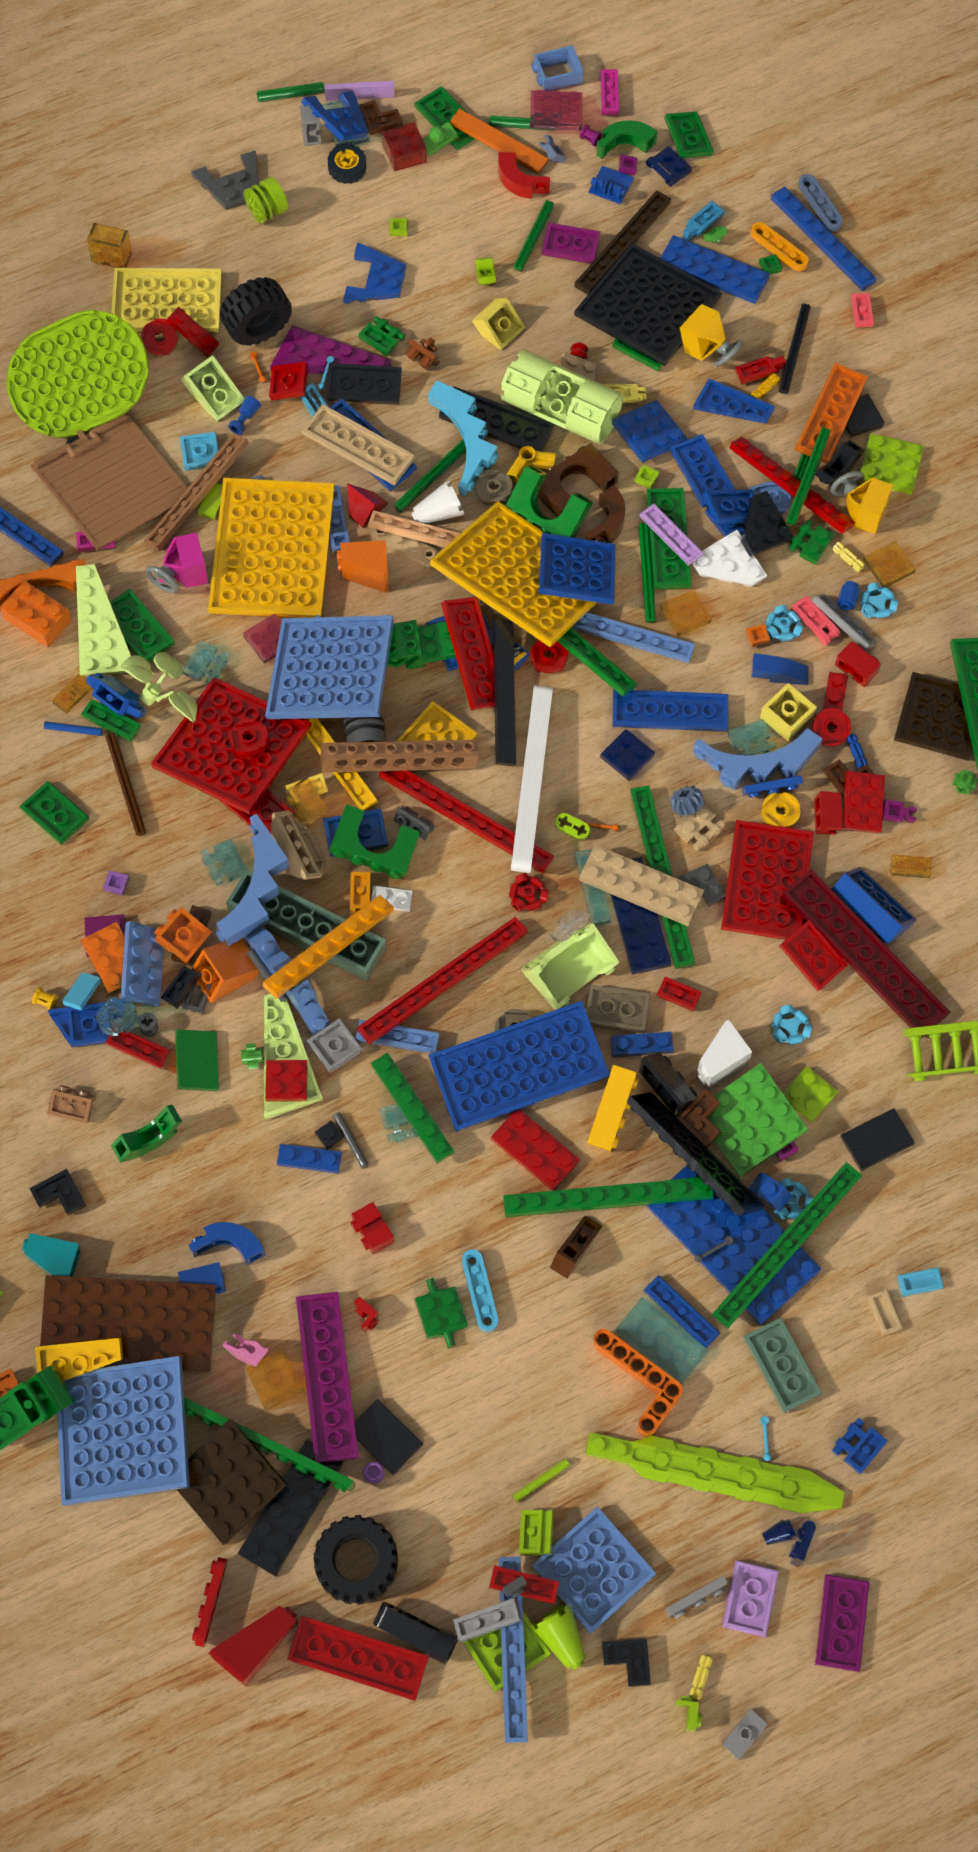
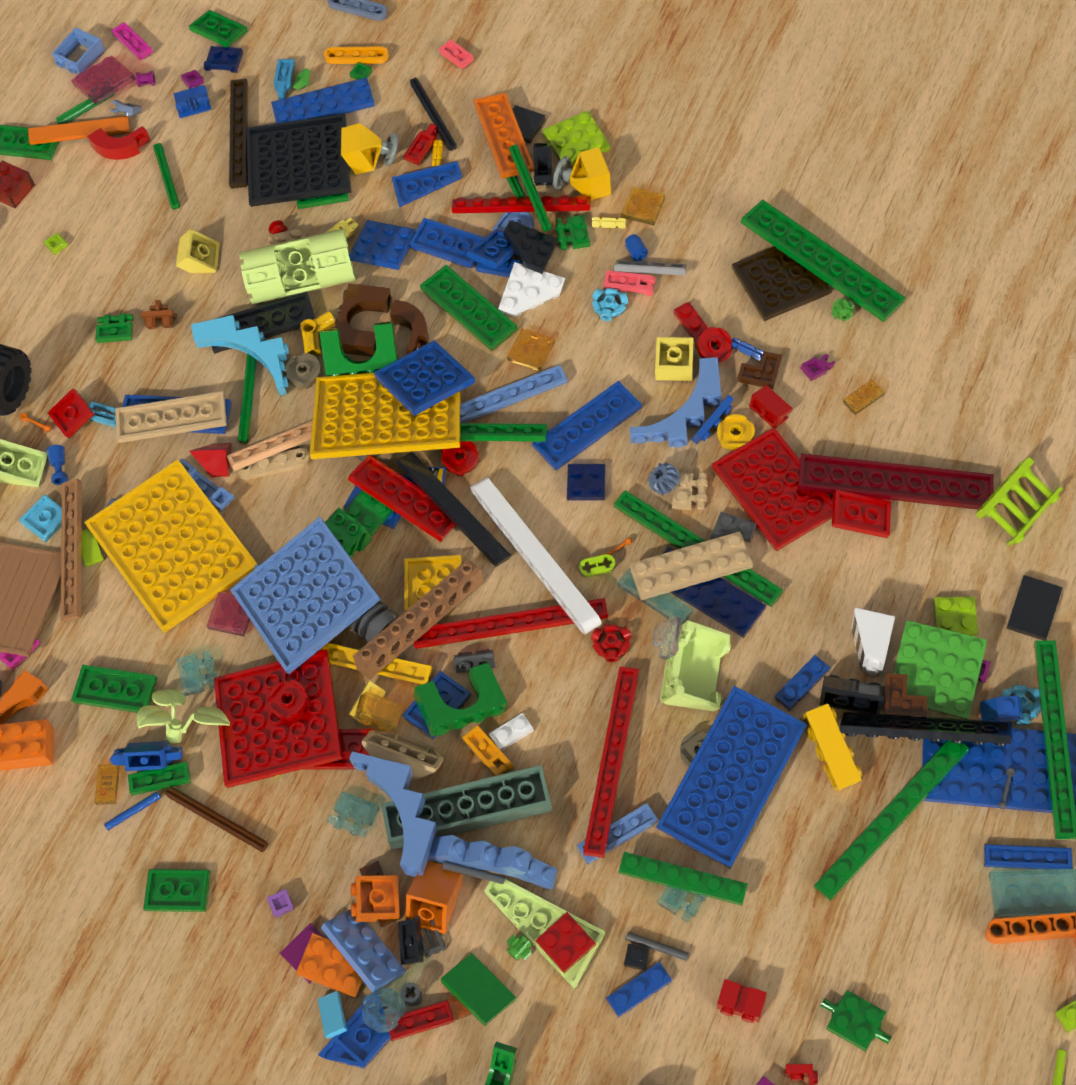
camera: 30 degrees left, 5 degrees down
yellow bush [32,987,59,1010] -> none
yellowish green wing [76,564,132,677] -> none
dark pink piece [145,532,208,593] -> none
light orange plate [263,895,394,999] -> none
magenta wing [270,325,391,375] -> none
light grey plate [306,1018,363,1073] -> none
medium azure hinge [318,356,334,390] -> none
black plate [326,363,402,405] -> none
orange slope [337,540,389,592] -> none
blue wing [344,243,406,304] -> none
white cone [411,481,465,524] -> none
bright green tile [419,121,458,156] -> none
medium azure plate [462,1249,498,1332] -> none
lime bracket [475,257,496,286] -> none
red plate [491,1109,580,1191] -> none
magenta plate [542,222,601,264] -> none
reddish brown slope [550,1216,602,1279] -> none
dark tan plate [586,985,650,1033] -> none
green arch [597,120,658,159] -> none
lime plate [634,464,660,489] -> none
green axle [639,523,656,623] -> none
lavender tile [640,504,703,566] -> none
red plate [657,977,702,1012] -> none
clear light blue plate [727,719,776,756] -> none
orange plate [745,624,770,648] -> none
blue slope [751,653,809,685] -> none
blue plate [771,186,877,291] -> none
medium azure piece [771,1005,813,1045] -> none
blue slope [831,867,917,944] -> none
red brick [835,641,881,687] -> none
red plate [842,771,885,834] -> none
medium azure piece [860,583,899,619] -> none

